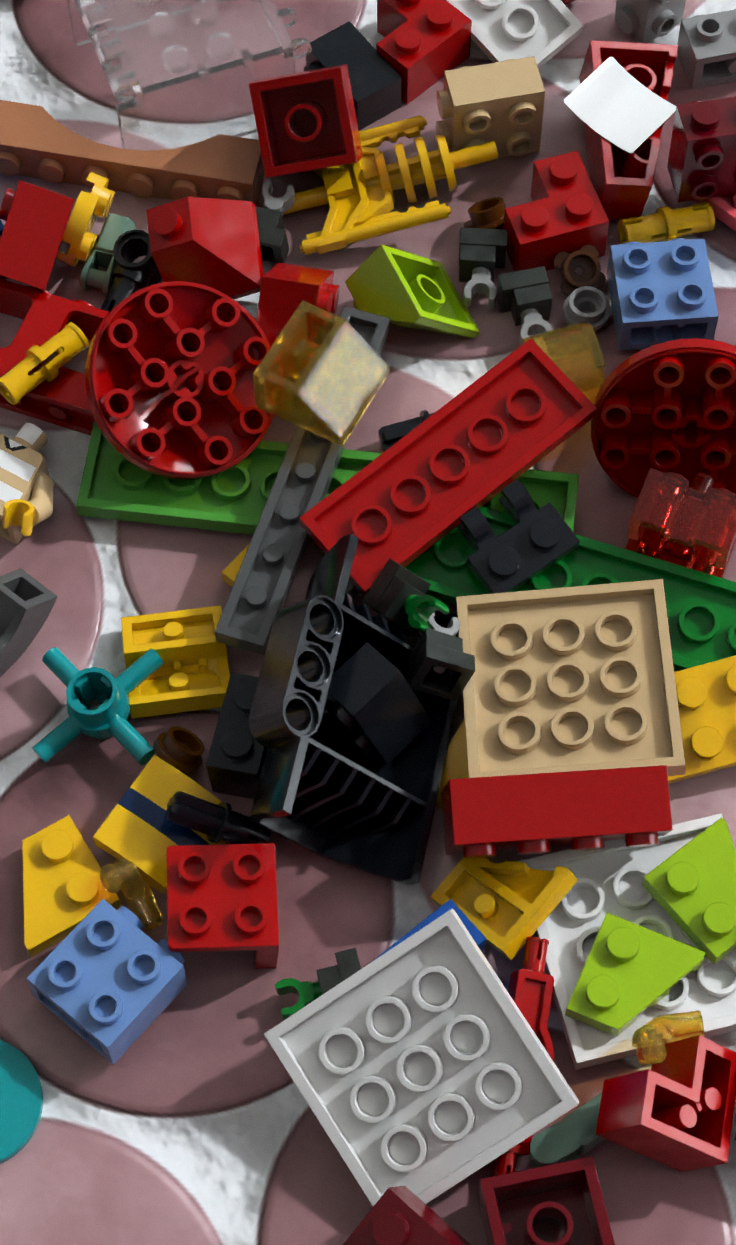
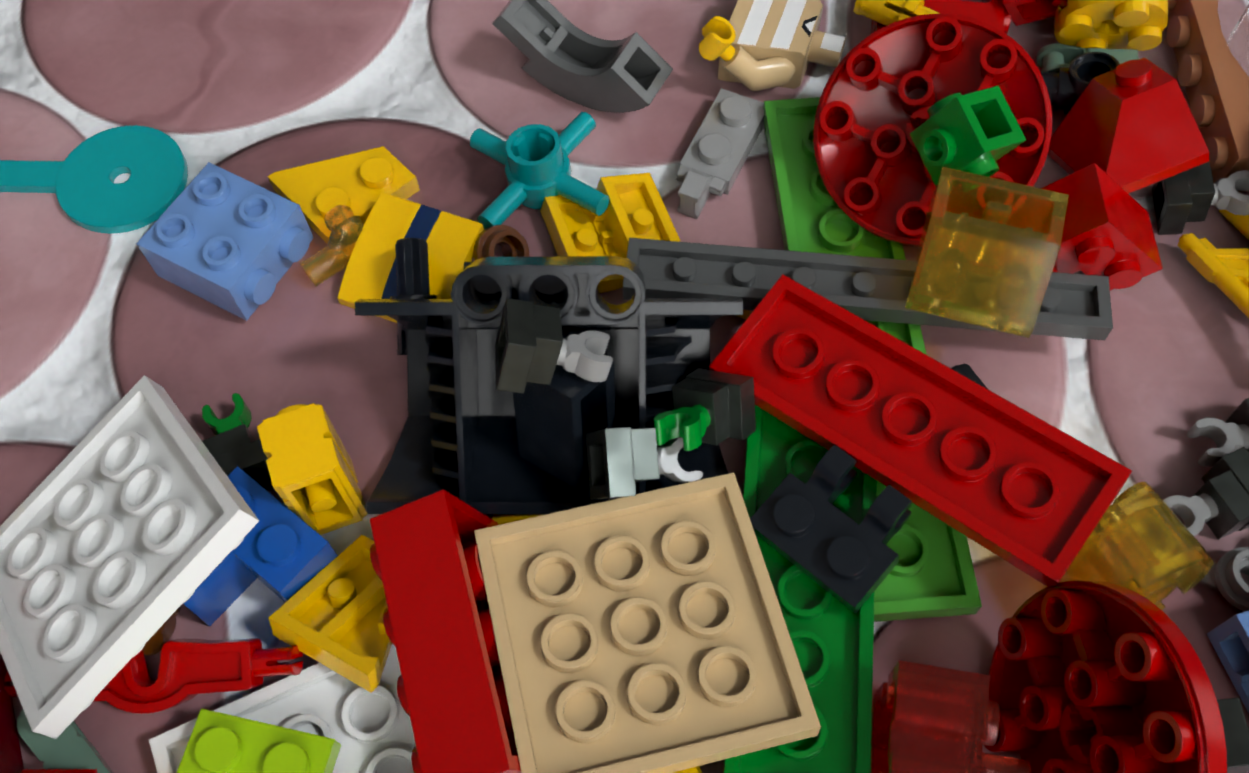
camera: 80 degrees right, 0 degrees up
red bracket [166,843,279,969] -> none
lime slope [345,244,480,338] -> none
none -> yellow brick [257,403,367,535]
none -> pearl dark grey piece [495,298,613,393]
none -> light grey hinge [676,88,764,219]
none -> green brick [910,85,1026,187]

